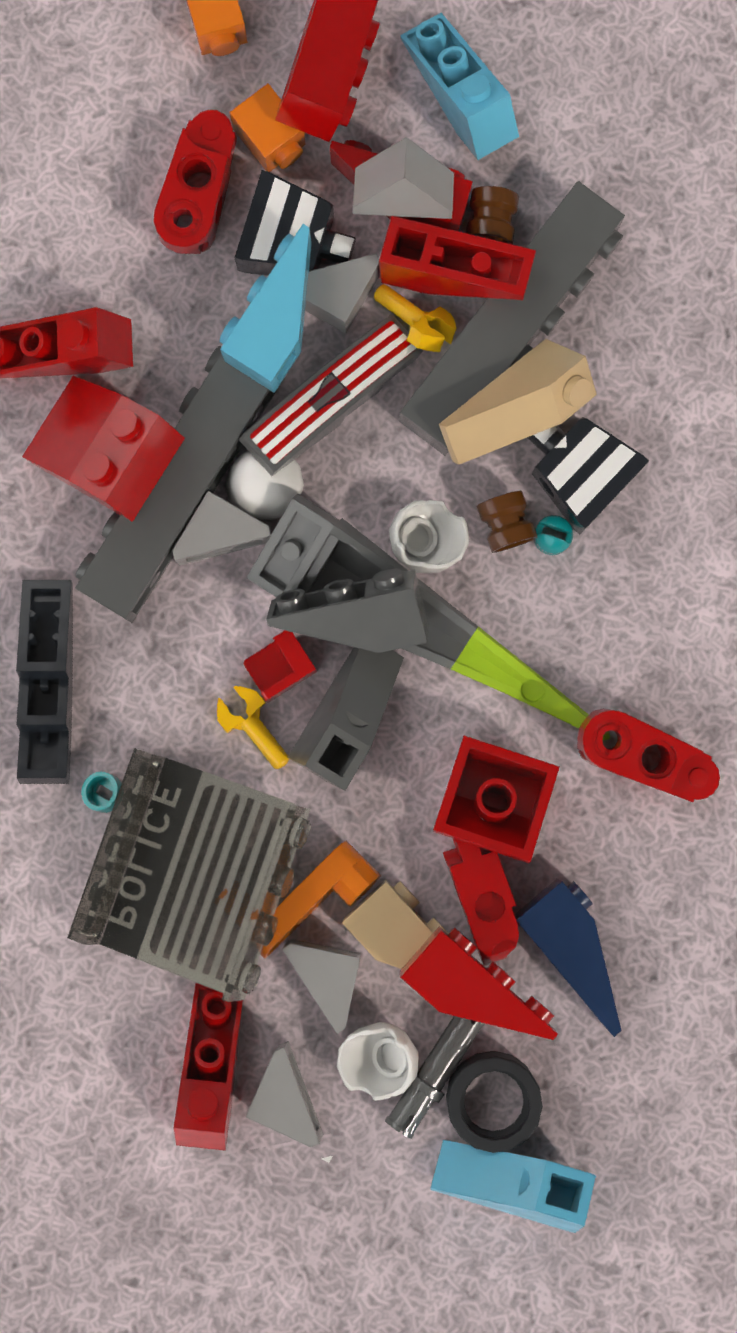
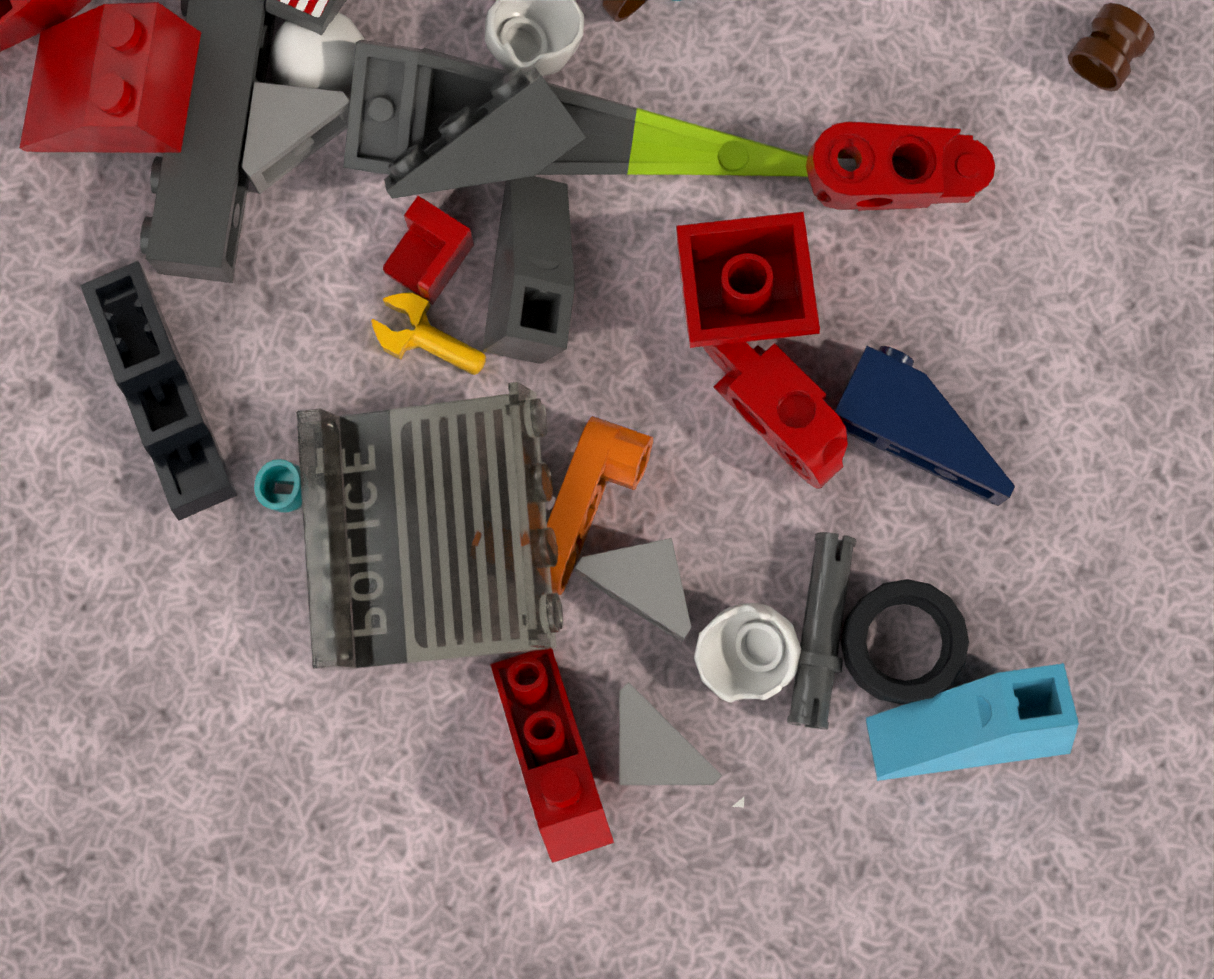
camera: 25 degrees left, 5 degrees down
tan slope [342,879,449,969] -> none
red slope [399,926,558,1040] -> none

